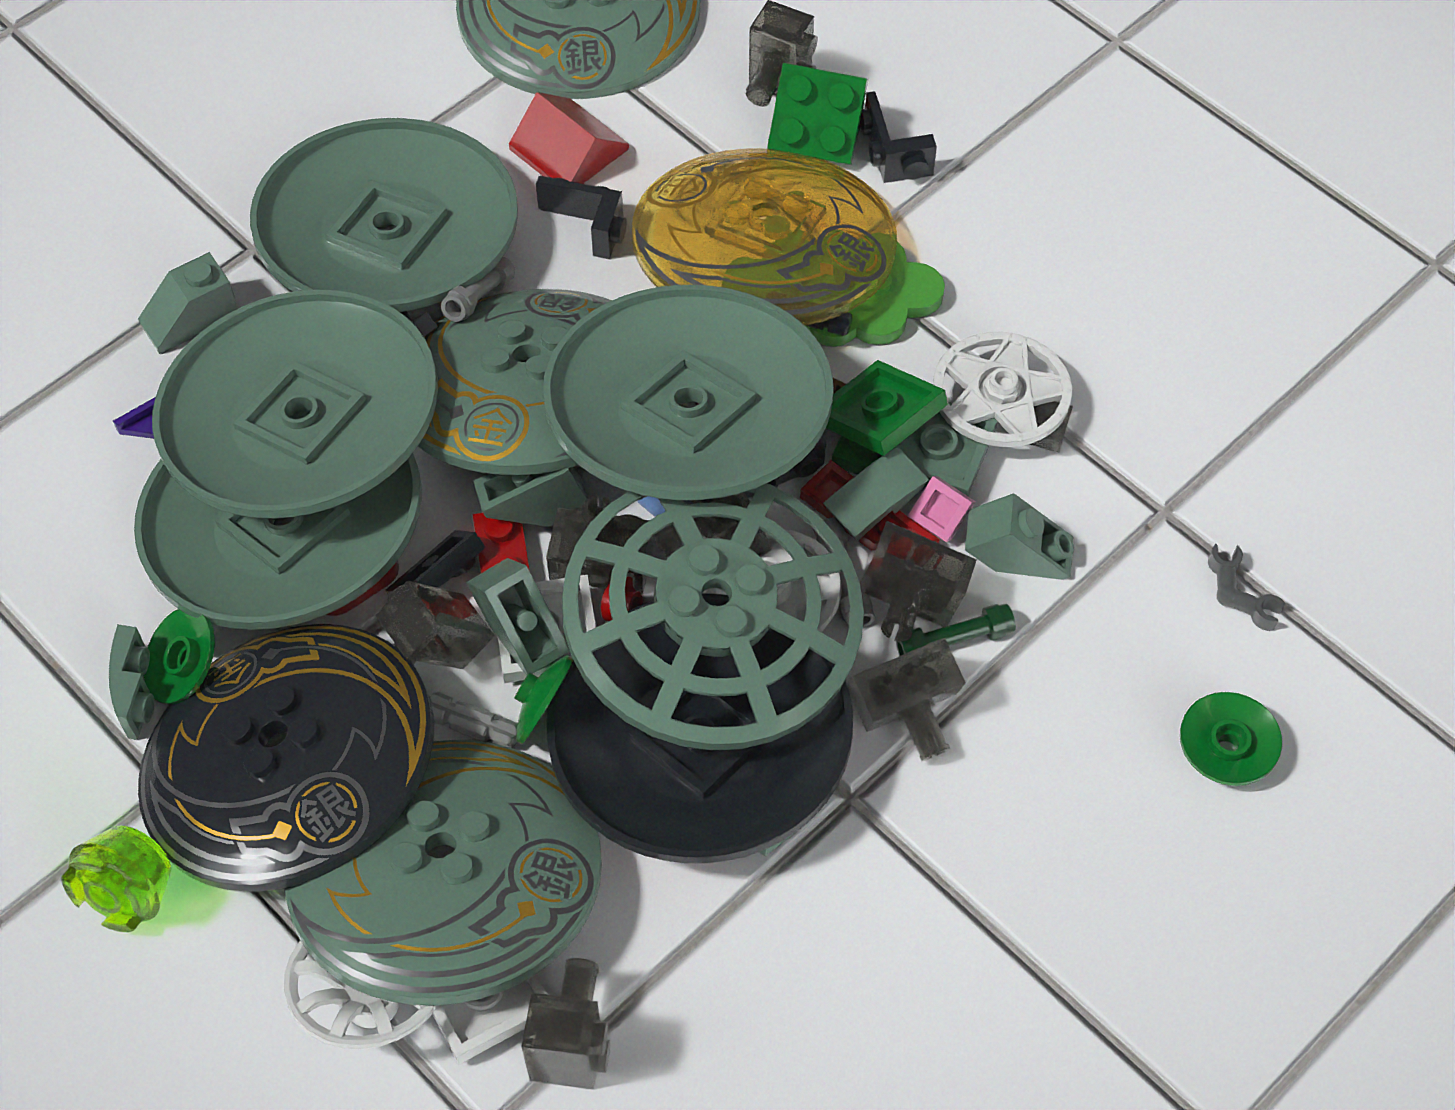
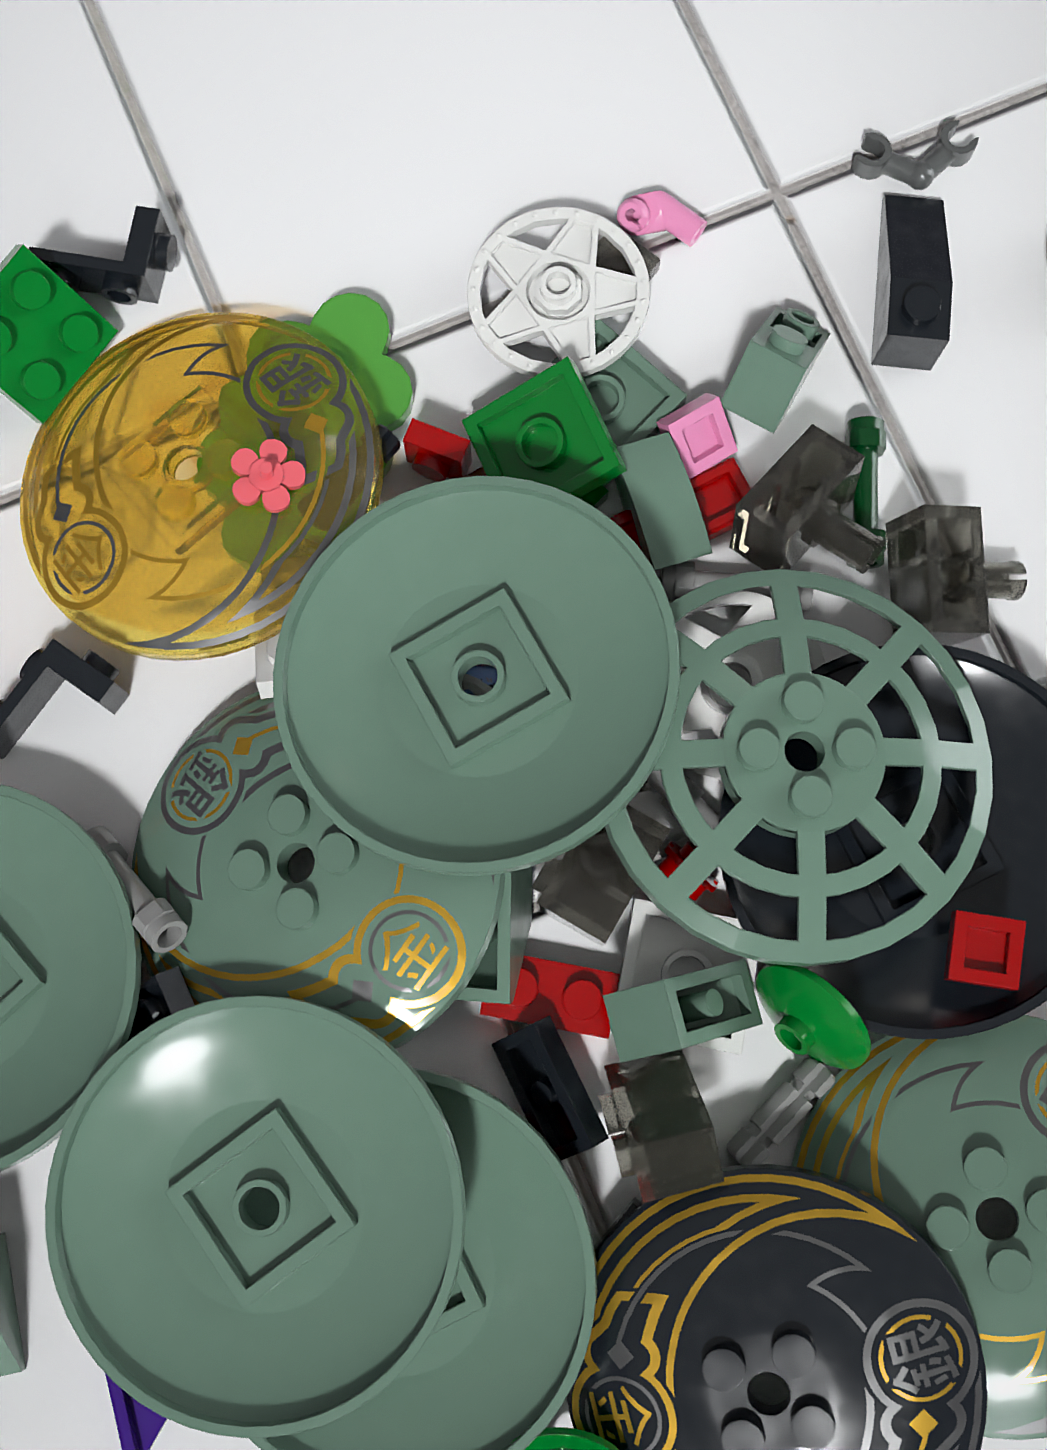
camera: 70 degrees left, 20 degrees up
none -> coral plant [231,439,305,513]
none -> red plate [403,418,472,482]
none -> bright pink arm [617,190,707,247]
none -> black slope [871,194,953,371]
none -> red plate [944,910,1026,991]

